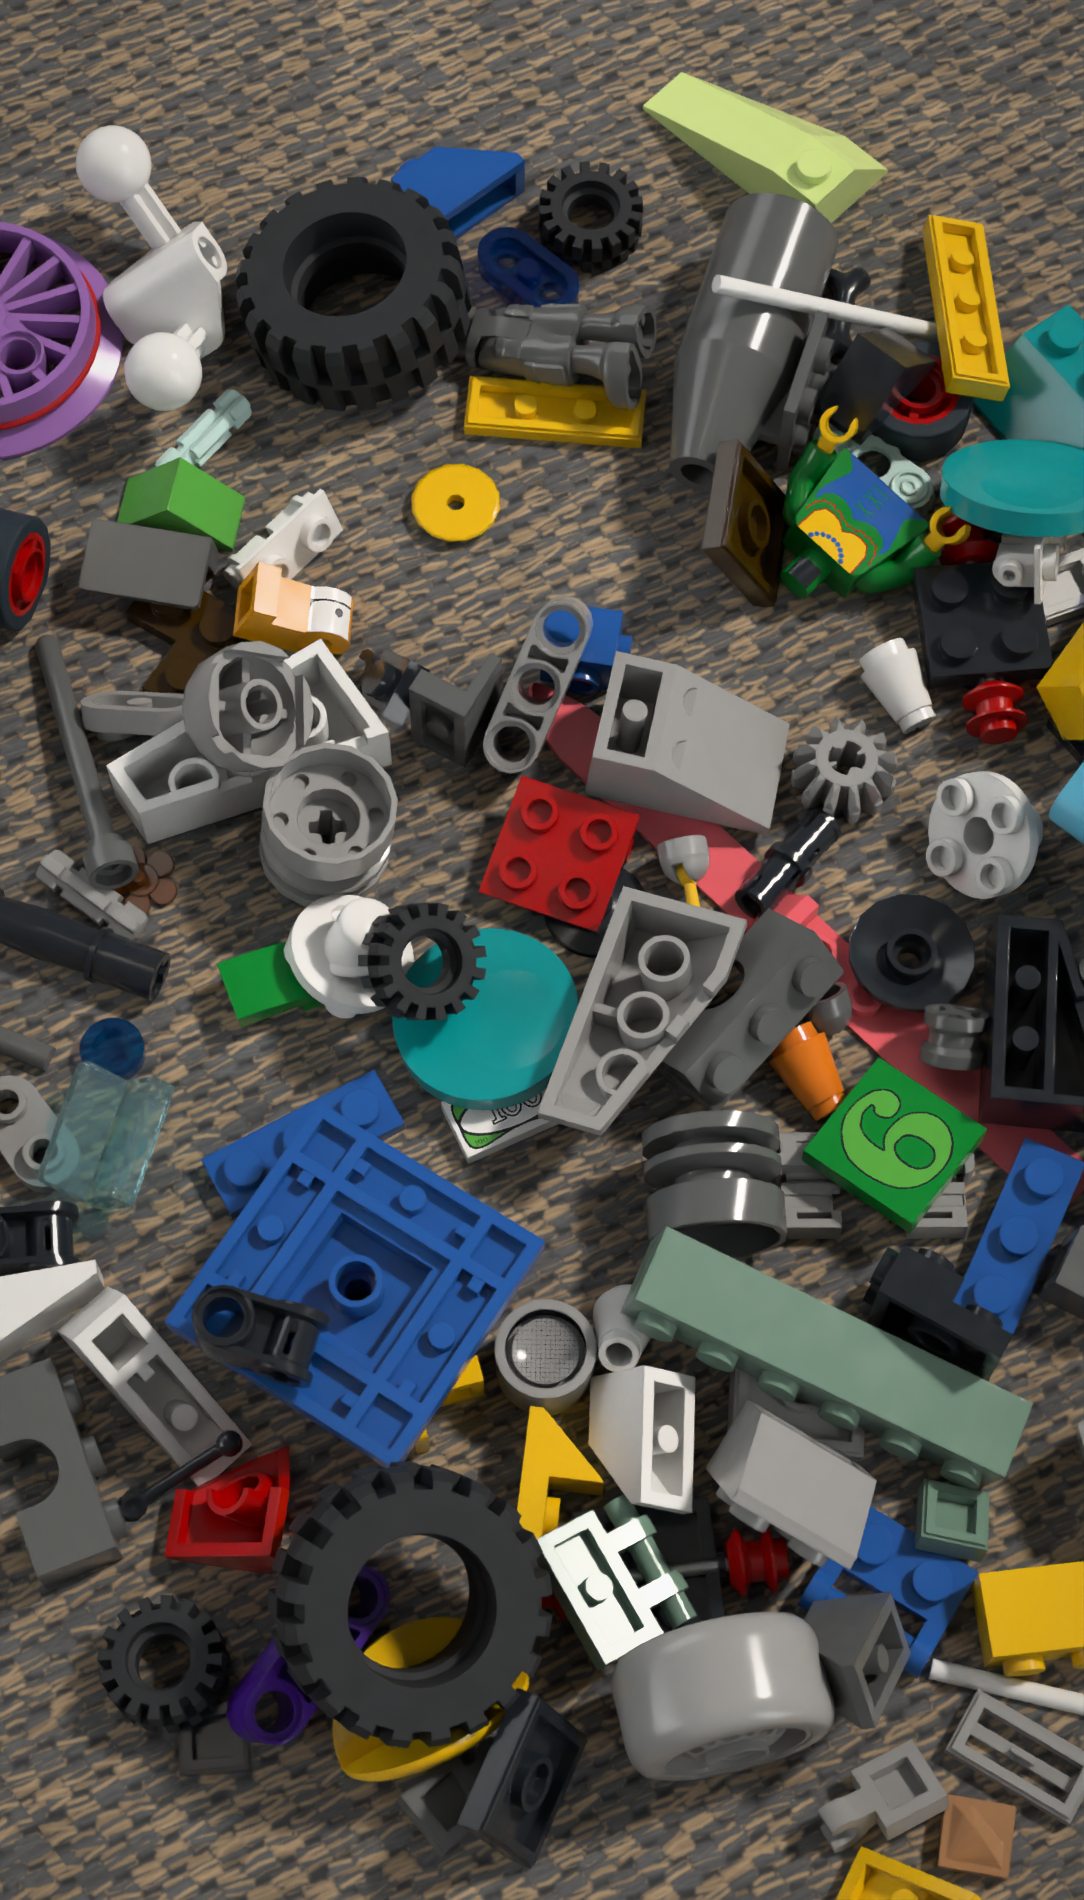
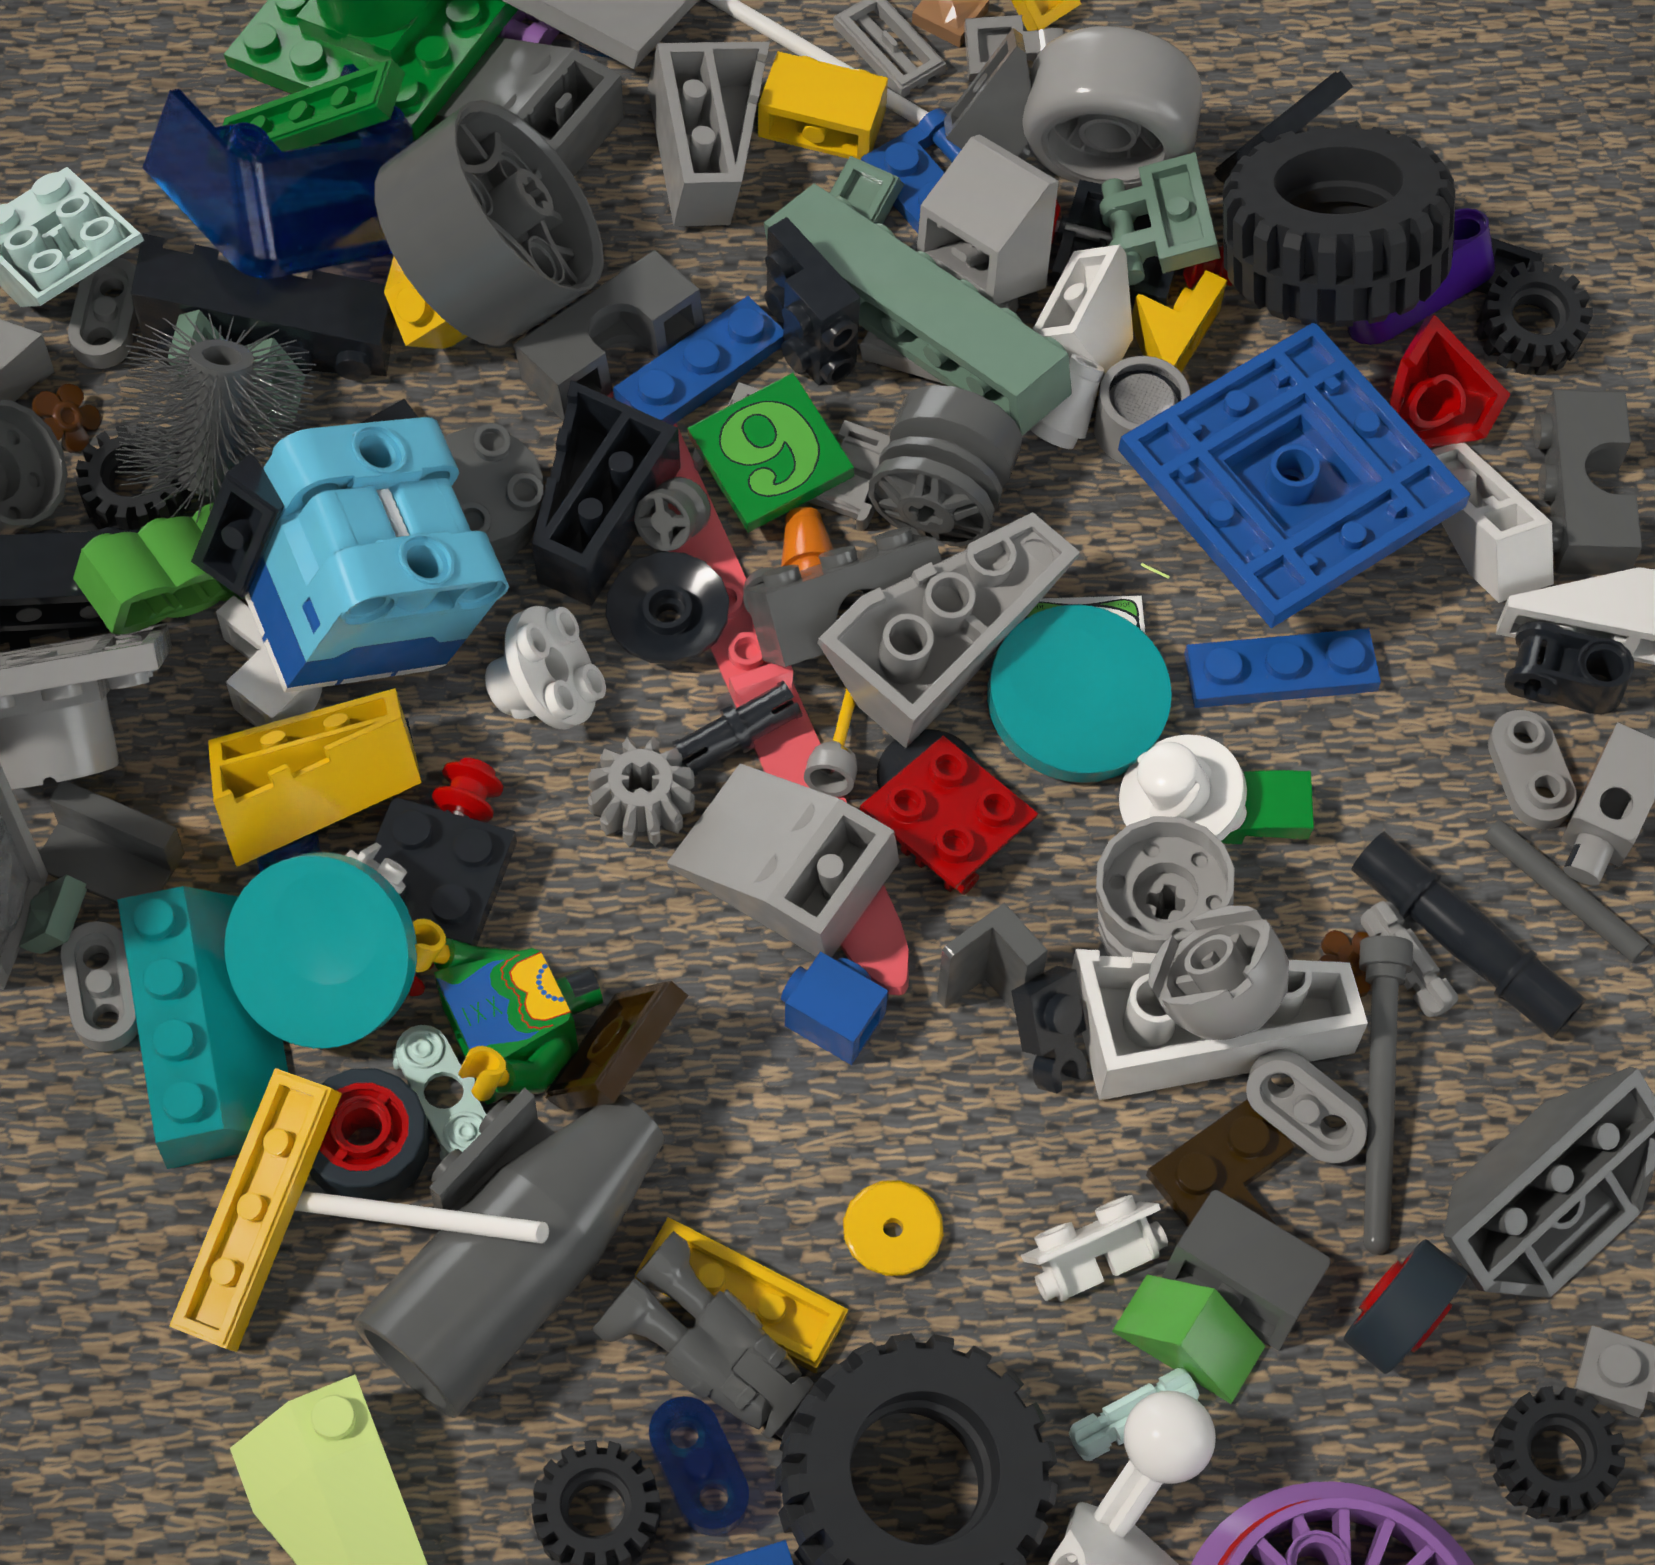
camera: 160 degrees left, 5 degrees down
clear light blue panel [37,1061,175,1211] -> none
clear blue tile [80,1018,146,1084] -> none
black hinge [121,1430,243,1519] -> none
black piece [191,1285,332,1388] -> none
light orange leg [233,562,354,654] -> none
black tyre [358,902,487,1021] -> none
light grey beam [483,595,593,773] -> none
black slope [813,327,936,445] -> none
black piece [825,267,871,360] -> none
white cone [859,638,937,734] -> none

